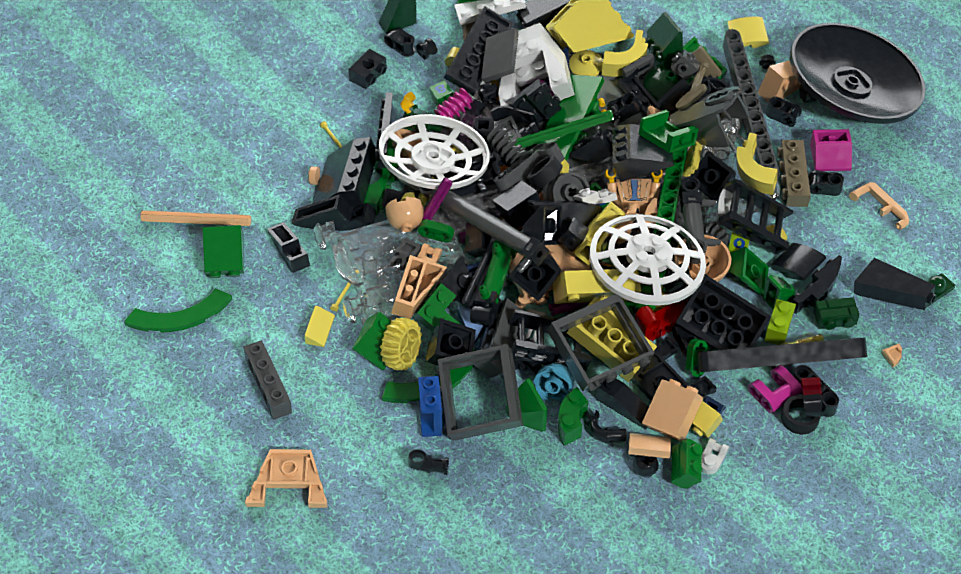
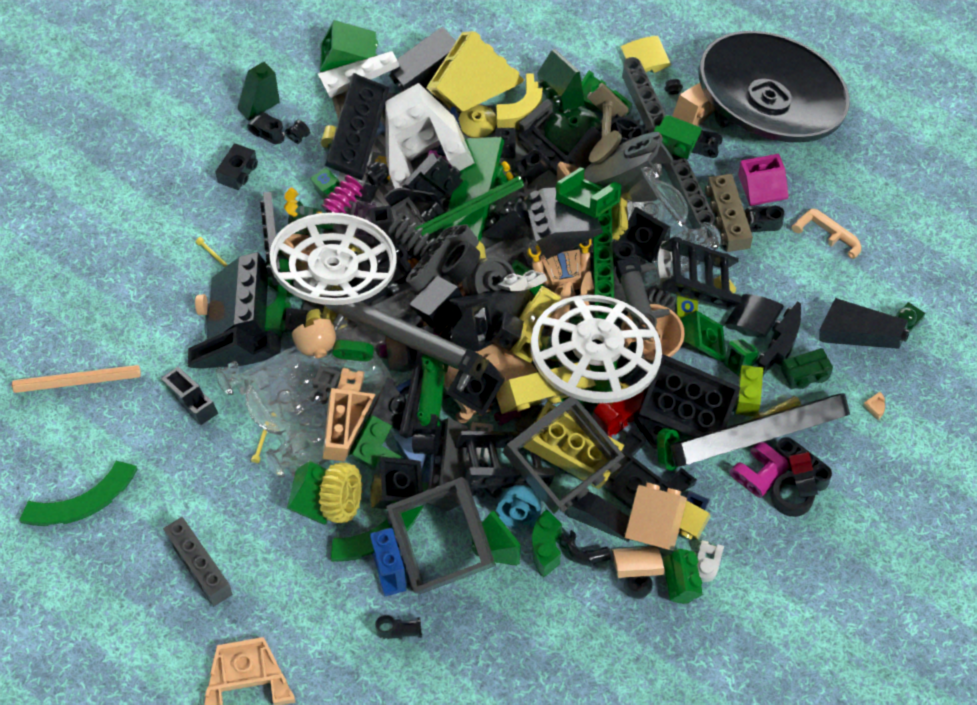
camera: 10 degrees left, 5 degrees up
green slope [202,225,244,278] -> none
light yellow slope [305,306,335,347] -> none
magenta axle [422,178,452,220] -> none
dark grey tile [482,28,519,83] -> none
dark grey brick [671,49,700,81] -> none
light yellow arch [736,133,778,195] -> none
none -> black brick [496,128,516,158]
none -> green bracket [654,115,702,159]

